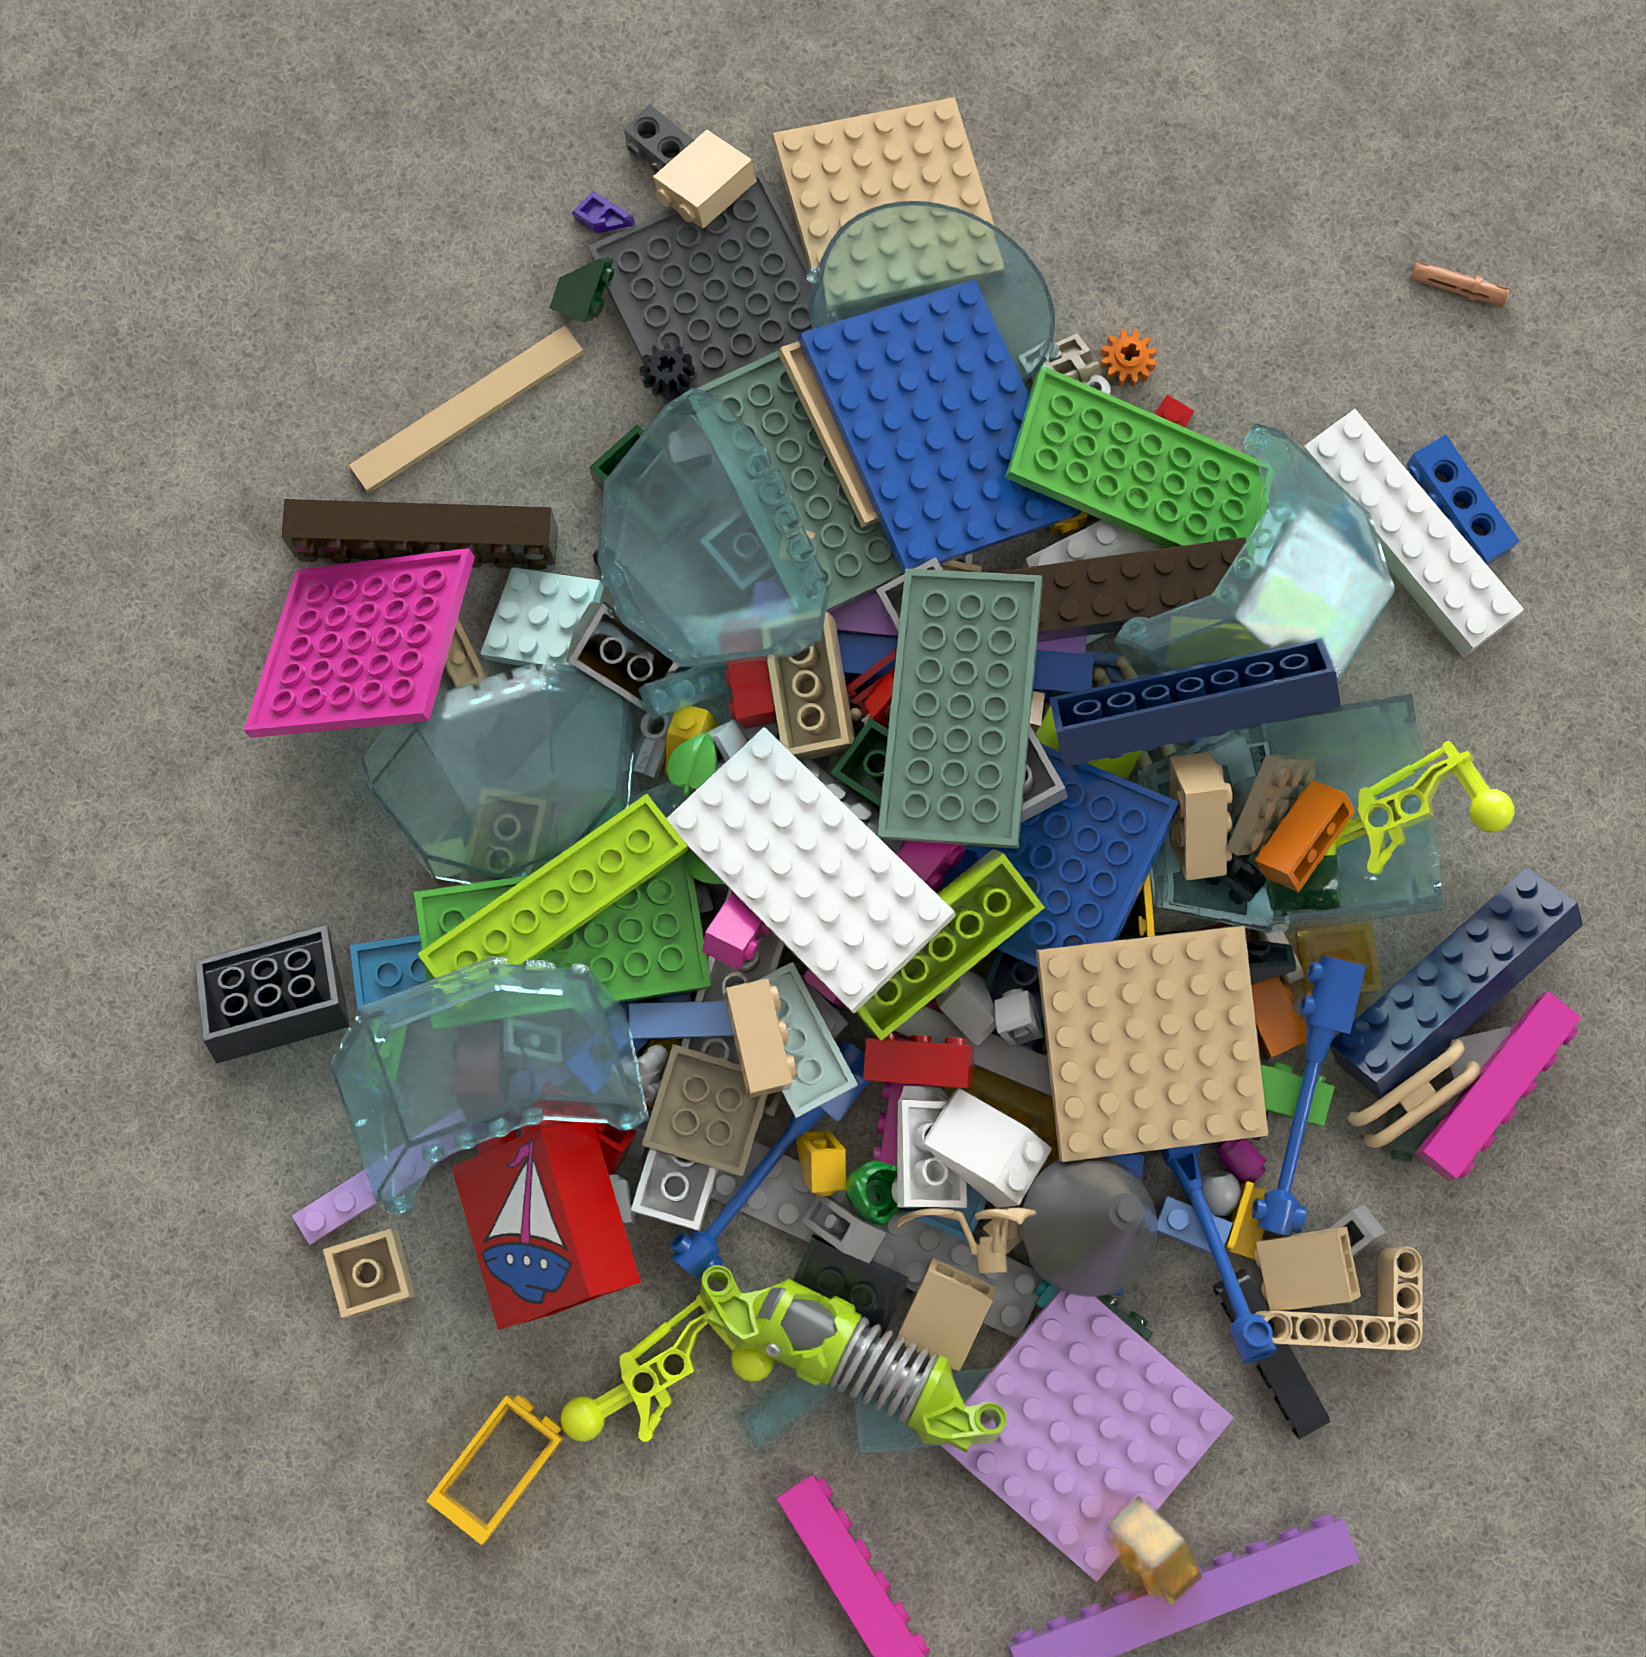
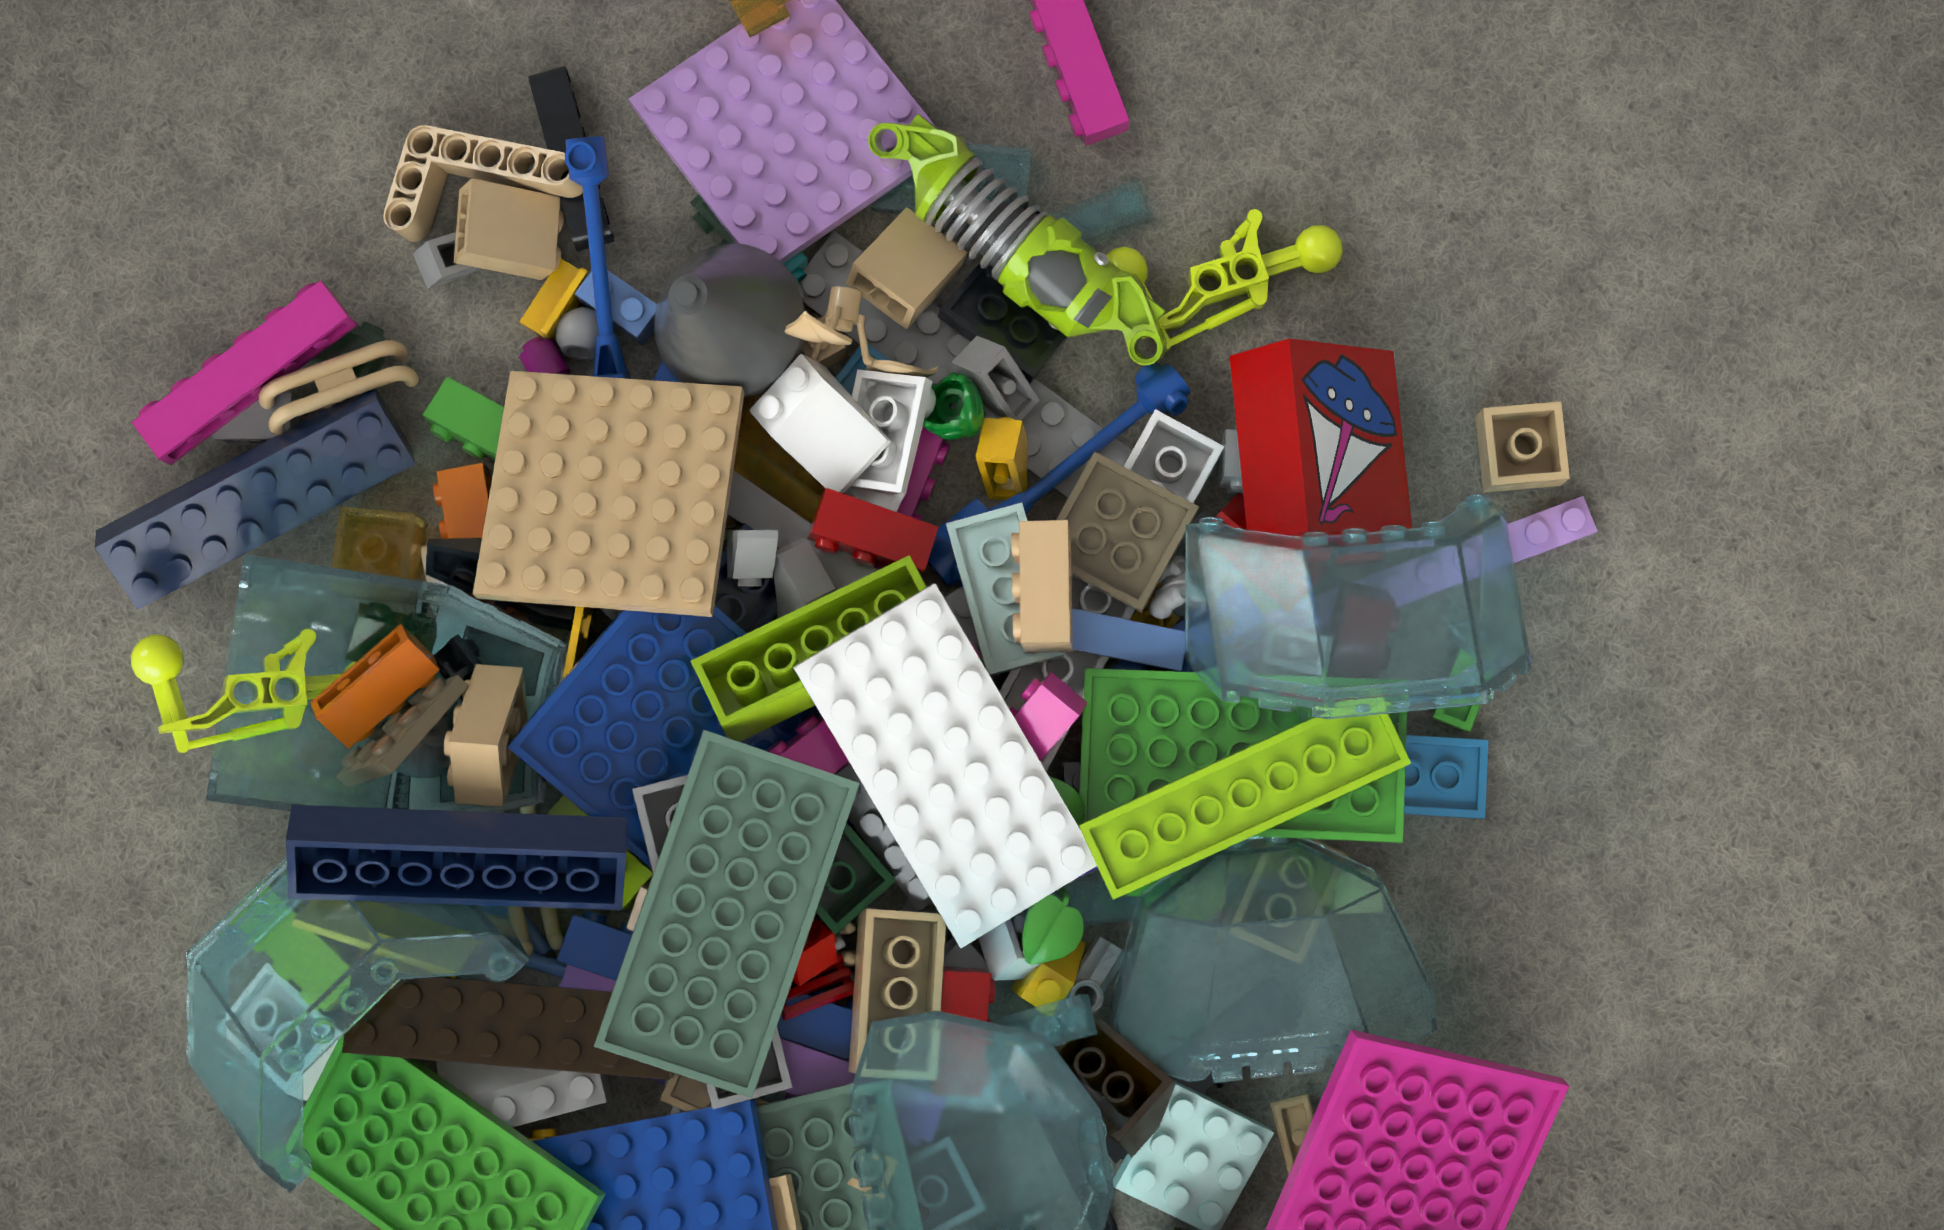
camera: 160 degrees left, 5 degrees up
black slope [195,925,350,1064] -> none
yellow window [426,1394,564,1545] -> none
blue bar [1251,956,1366,1236] -> none
white brick [1297,409,1524,658] -> none
blue brick [1406,434,1520,565] -> none

